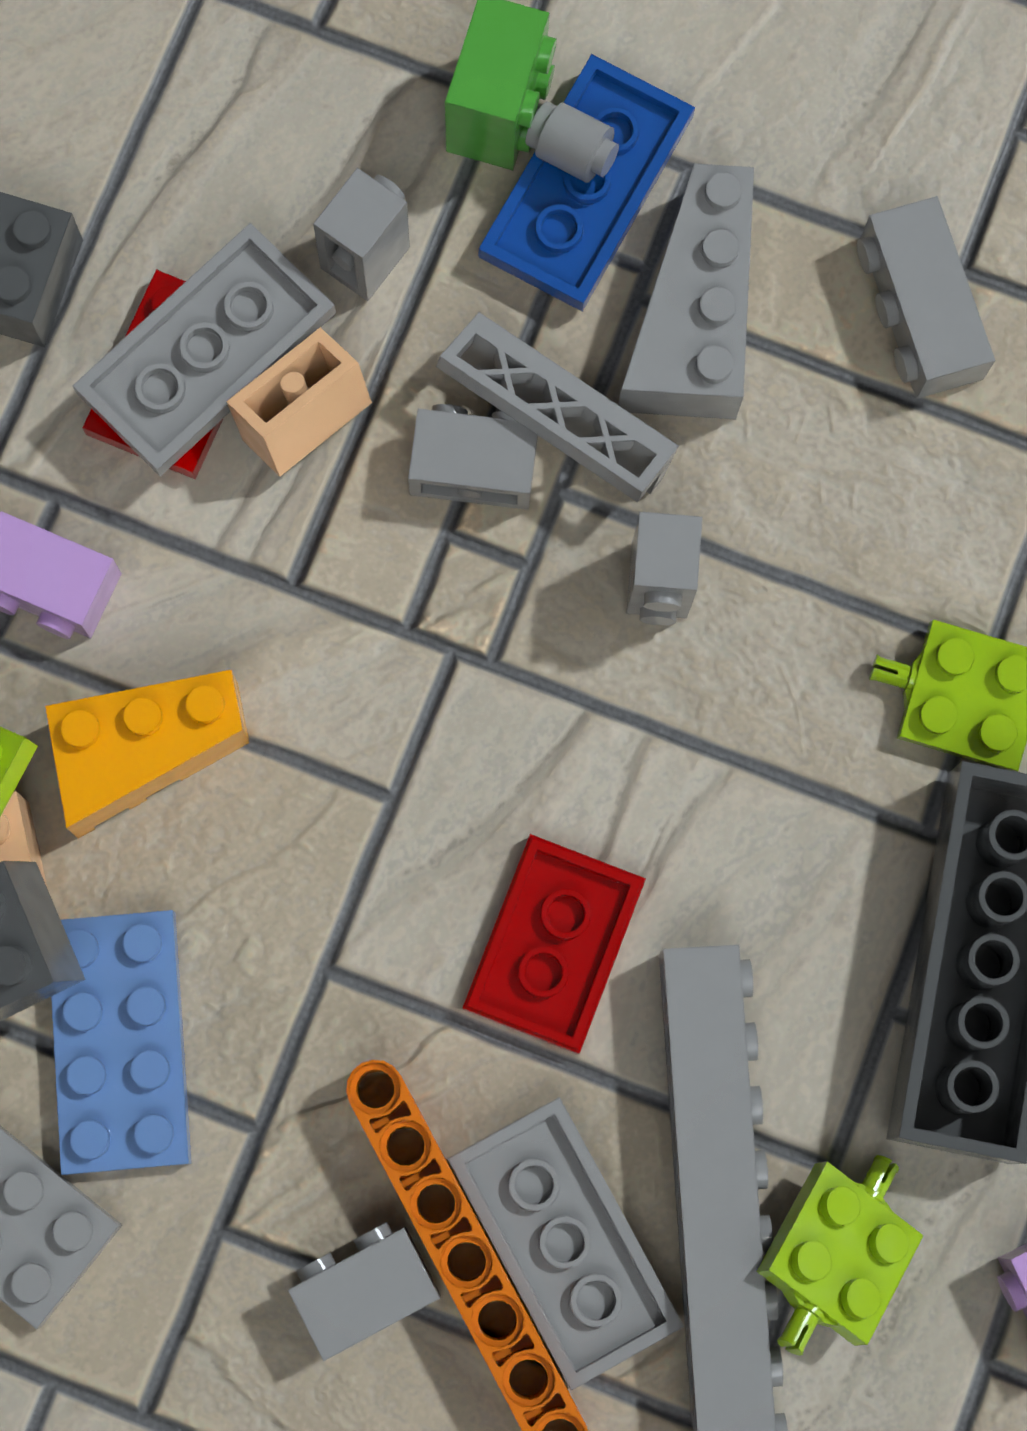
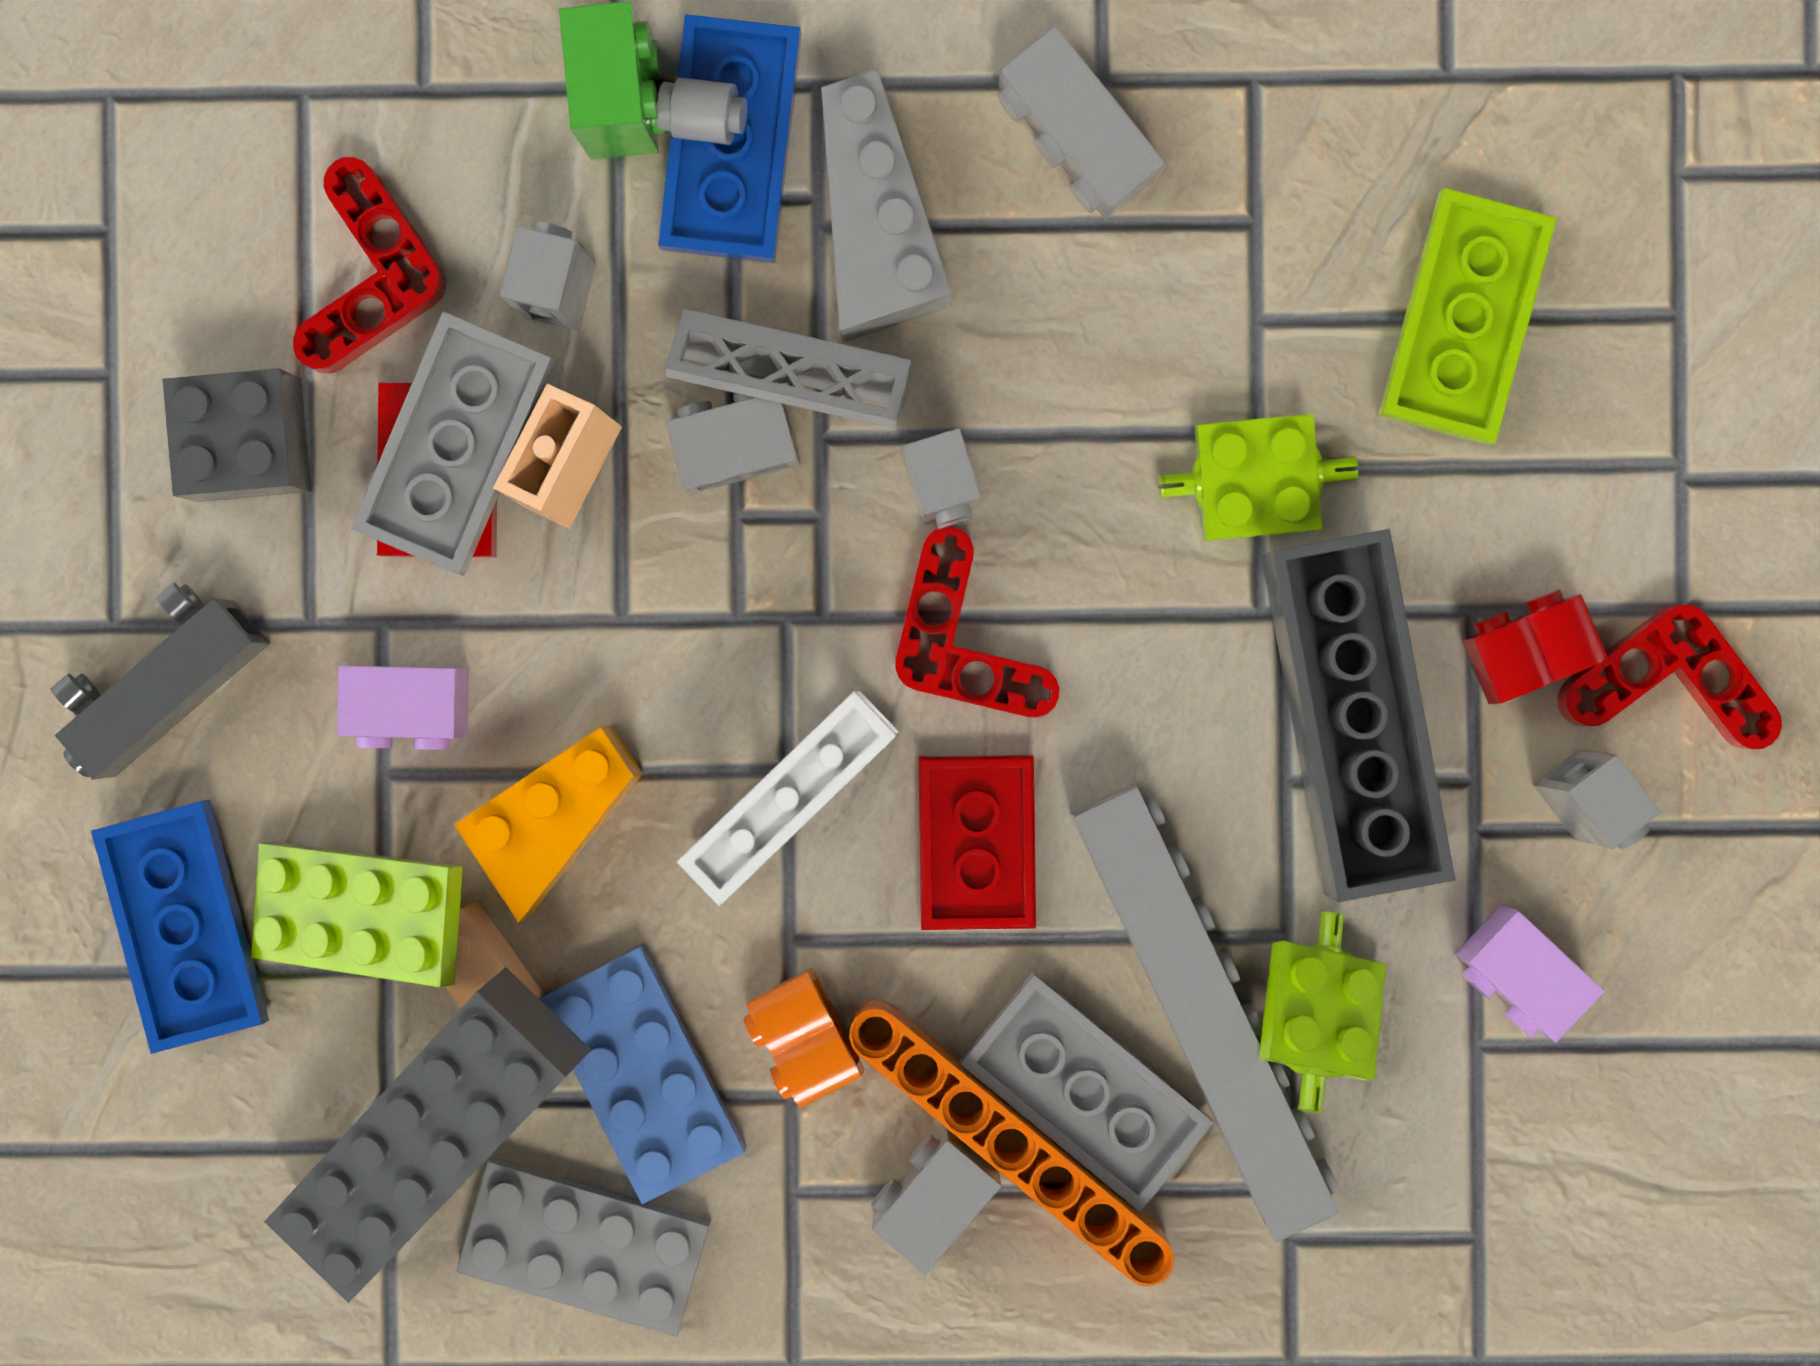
camera: 20 degrees left, 10 degrees up
none -> red beam [293,157,446,373]
none -> white fence [677,690,899,906]
none -> orange brick [743,967,865,1108]
none -> red beam [895,526,1060,718]

